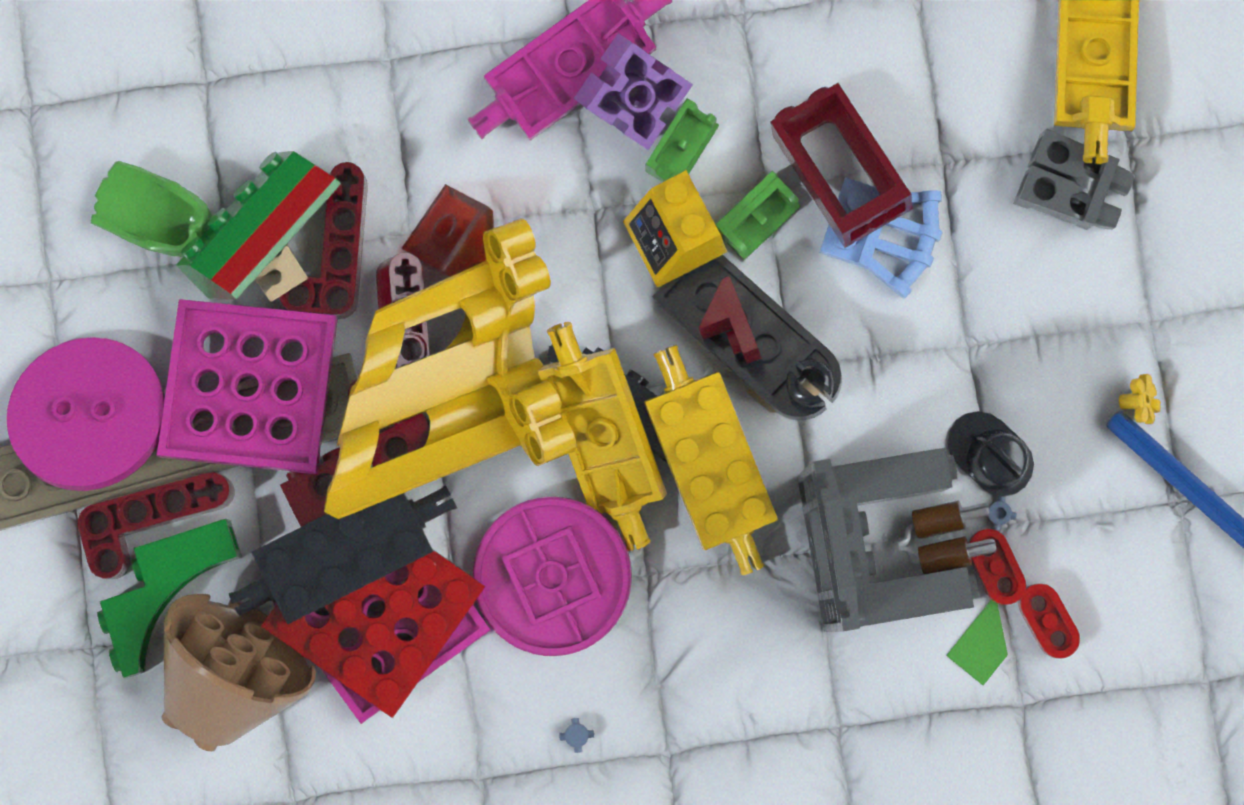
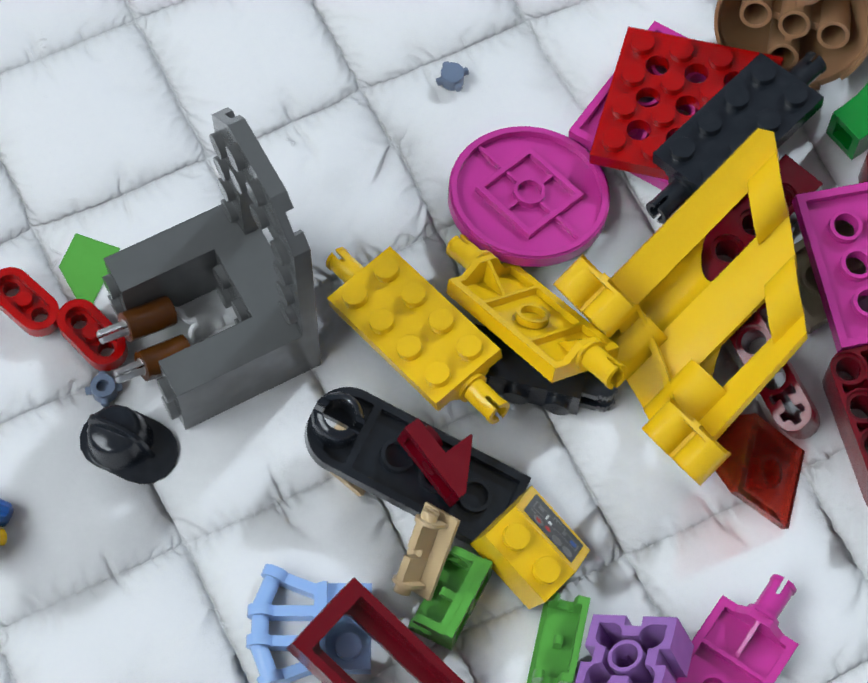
camera: 160 degrees right, 20 degrees down
none -> tan hinge [392,502,460,601]

